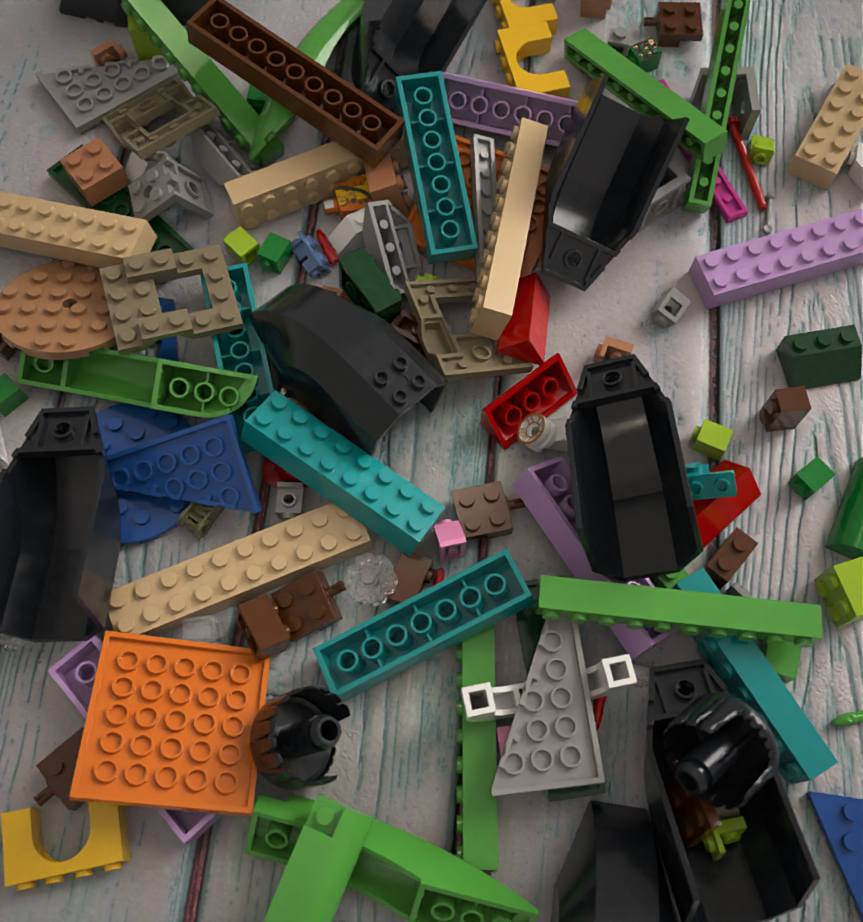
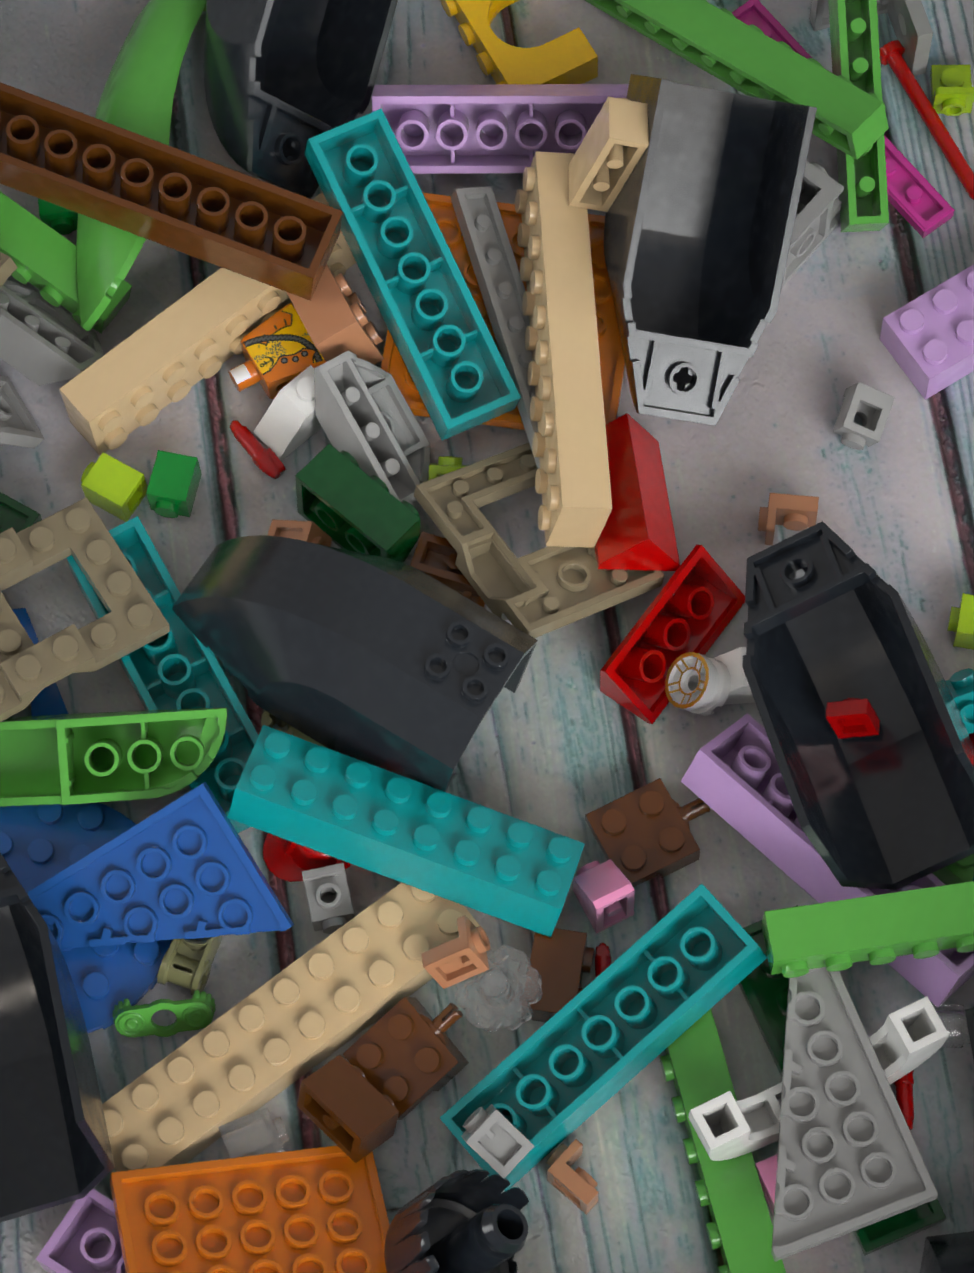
camera: 10 degrees left, 0 degrees up
medium blue hinge [291,231,331,279] -> none
none -> bright green piece [112,990,216,1037]
none -> nougat bracket [421,915,490,989]
none -> light grey bracket [461,1104,534,1178]
none -> nougat bracket [546,1139,599,1215]
none -> tan brick [568,96,649,212]
none -> red plate [826,698,880,739]

